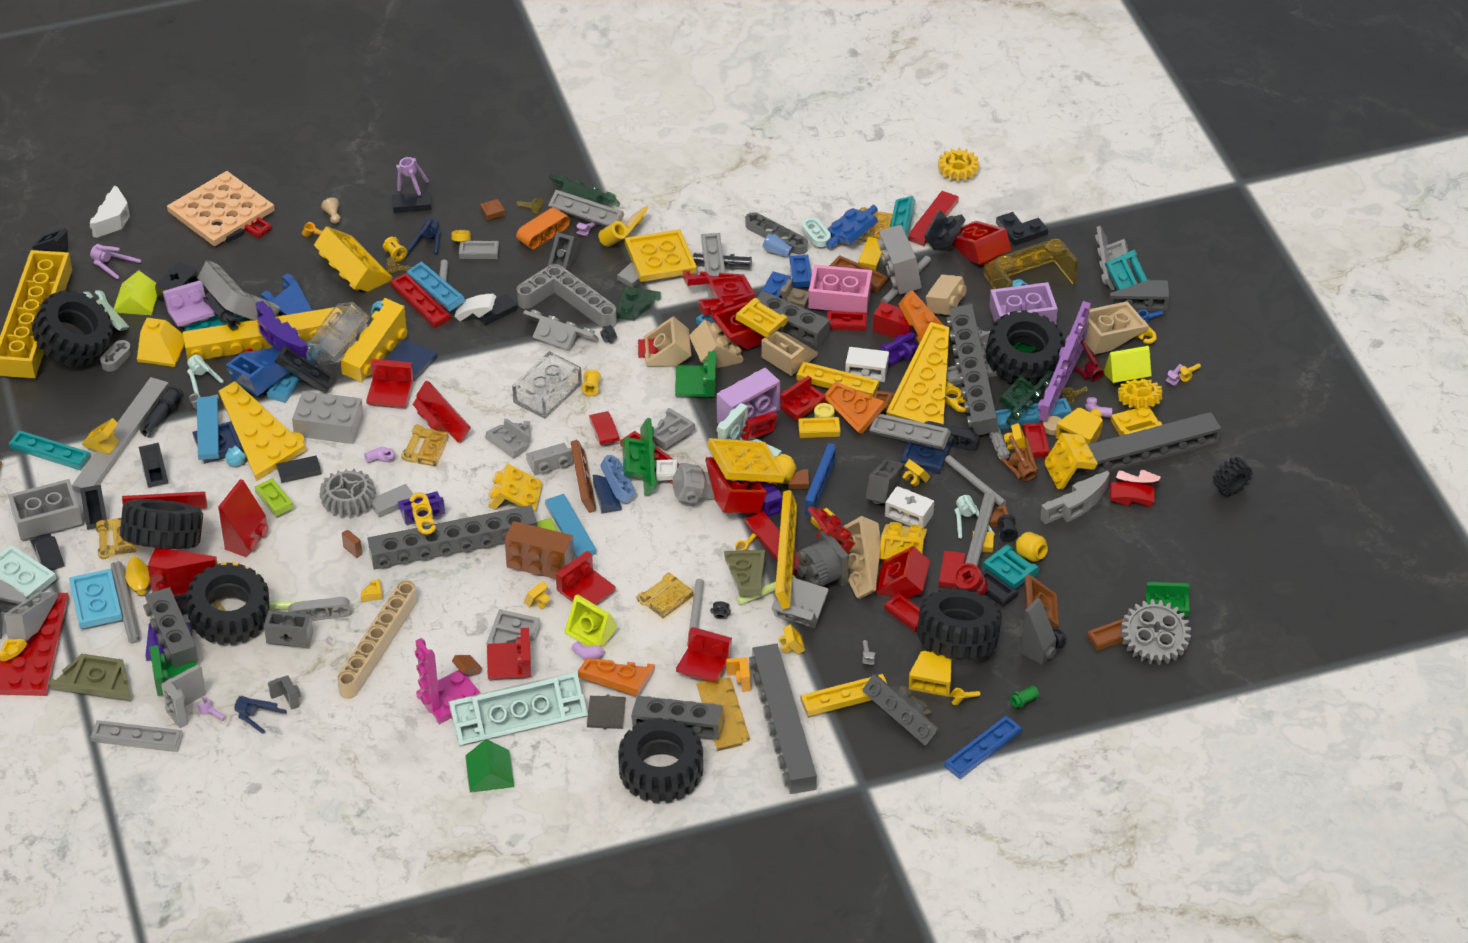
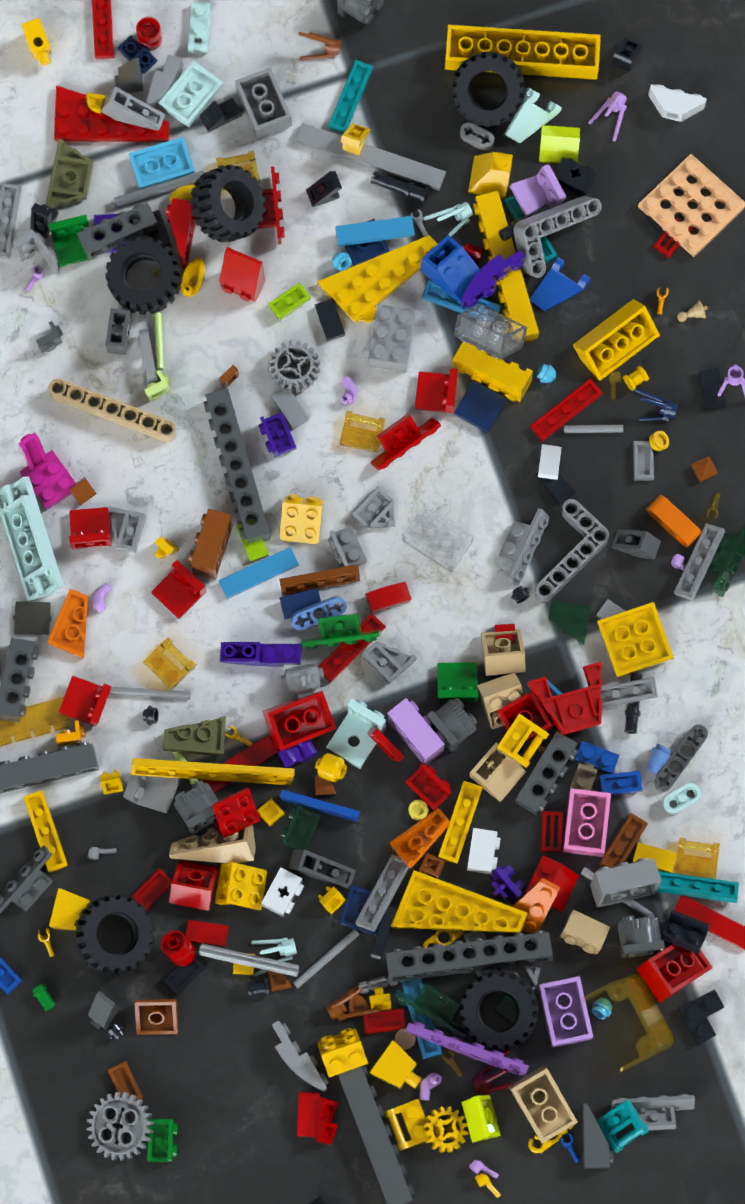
camera: 90 degrees right, 30 degrees up
black slope [80,485,108,529] -> none
dark blue plant [234,696,287,734] -> none
black tile [274,345,335,394] -> none
yellow tile [361,579,382,602] -> none
dark azure tile [406,262,465,312] -> none
yellow piece [409,492,436,535] -> none
neon yellow slope [564,595,618,648] -> none
yellow bush [581,369,601,396] -> none
yellow door [599,206,649,247] -> none
white tile [656,459,677,481] -> none
yellow plate [707,438,785,483] -> none
yellow tile [798,417,840,438] -> none
blue plate [826,205,878,249] -> none
teal plate [983,545,1040,589] -> none
yellow head [1016,532,1048,562] -> none
none -> black slope [30,203,59,239]
none -> yellowish green bracket [144,370,171,402]
none -> dark purple slope [220,642,302,667]
none -> clear green bracket [281,805,321,850]
none -> dark grey piece [427,698,477,753]
none -> dark grey piece [617,913,664,959]

